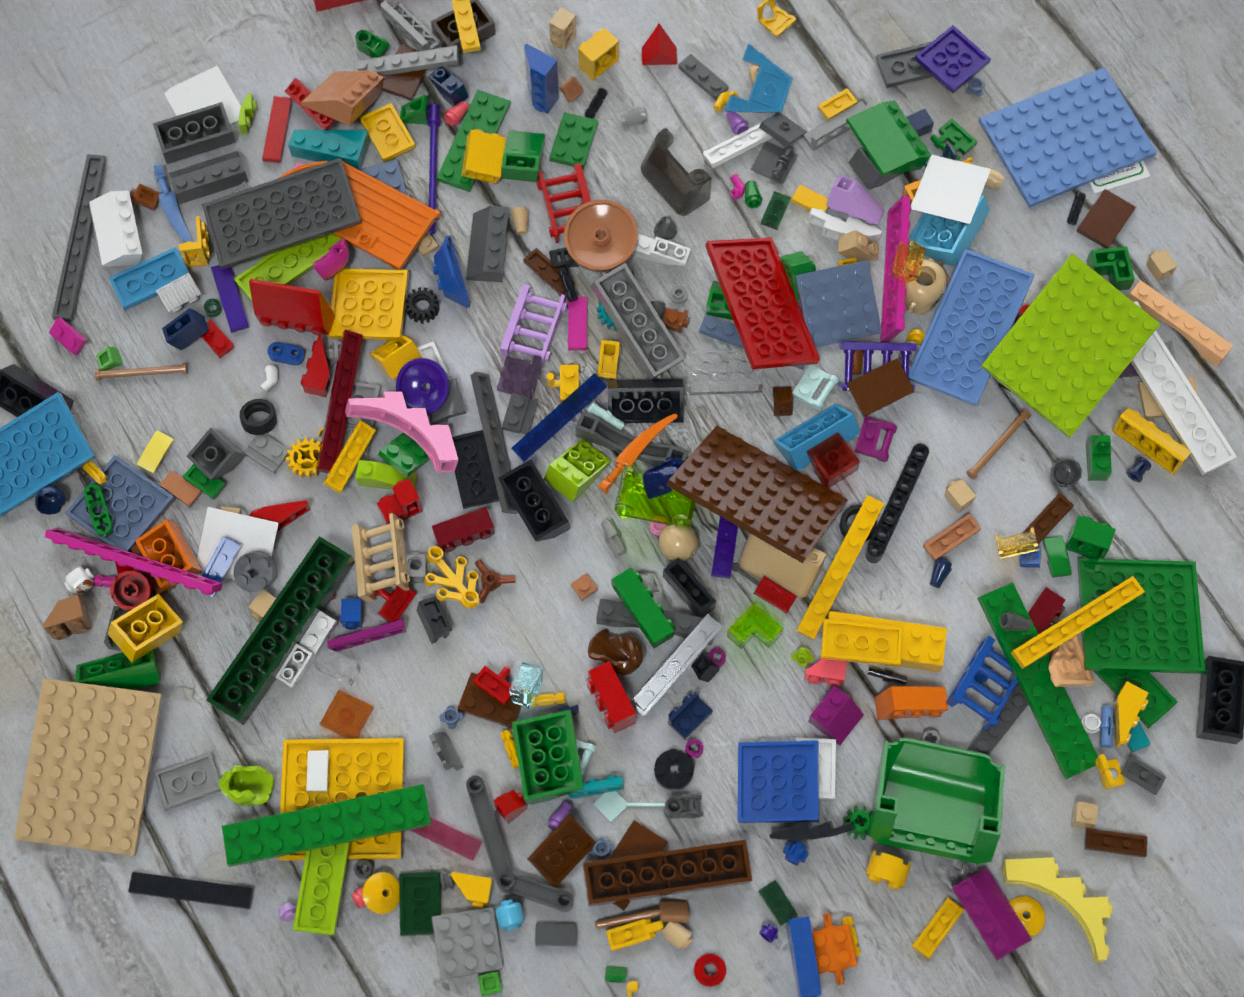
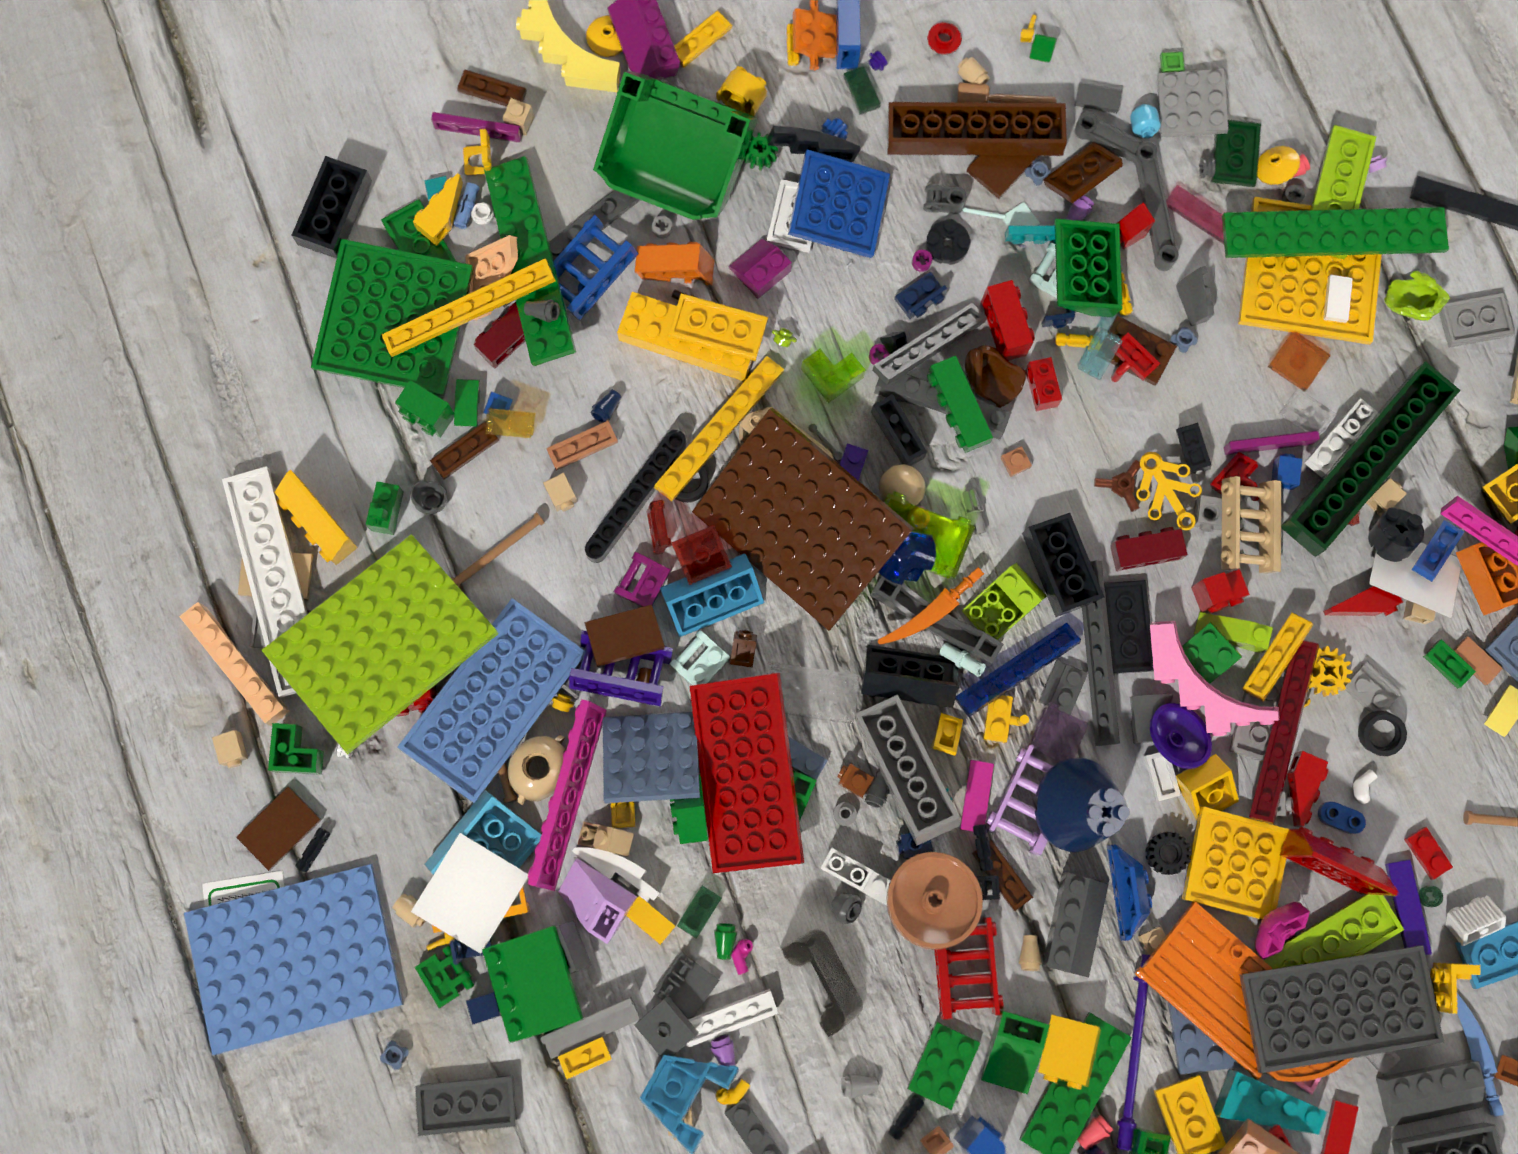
camera: 175 degrees left, 10 degrees up
dark blue brick [162,308,209,350] -> none
dark grey slope [186,427,246,481] -> none
yellow slope [451,872,493,909] -> none
yellow hinge [606,919,664,952] -> none
red plate [753,576,797,614] -> none
coral slope [804,659,847,687] -> none
clear yellow hinge [891,240,926,284] -> none
dark purple plate [915,25,991,94] -> none
dark grey plate [1120,755,1167,795] -> none
dark blue bush [1126,457,1152,482] -> none
none -> magenta tile [431,112,522,142]
none -> clear red plate [646,500,672,555]
none -> red brick [1025,357,1062,411]
none -> dark blue cone [1035,758,1130,852]

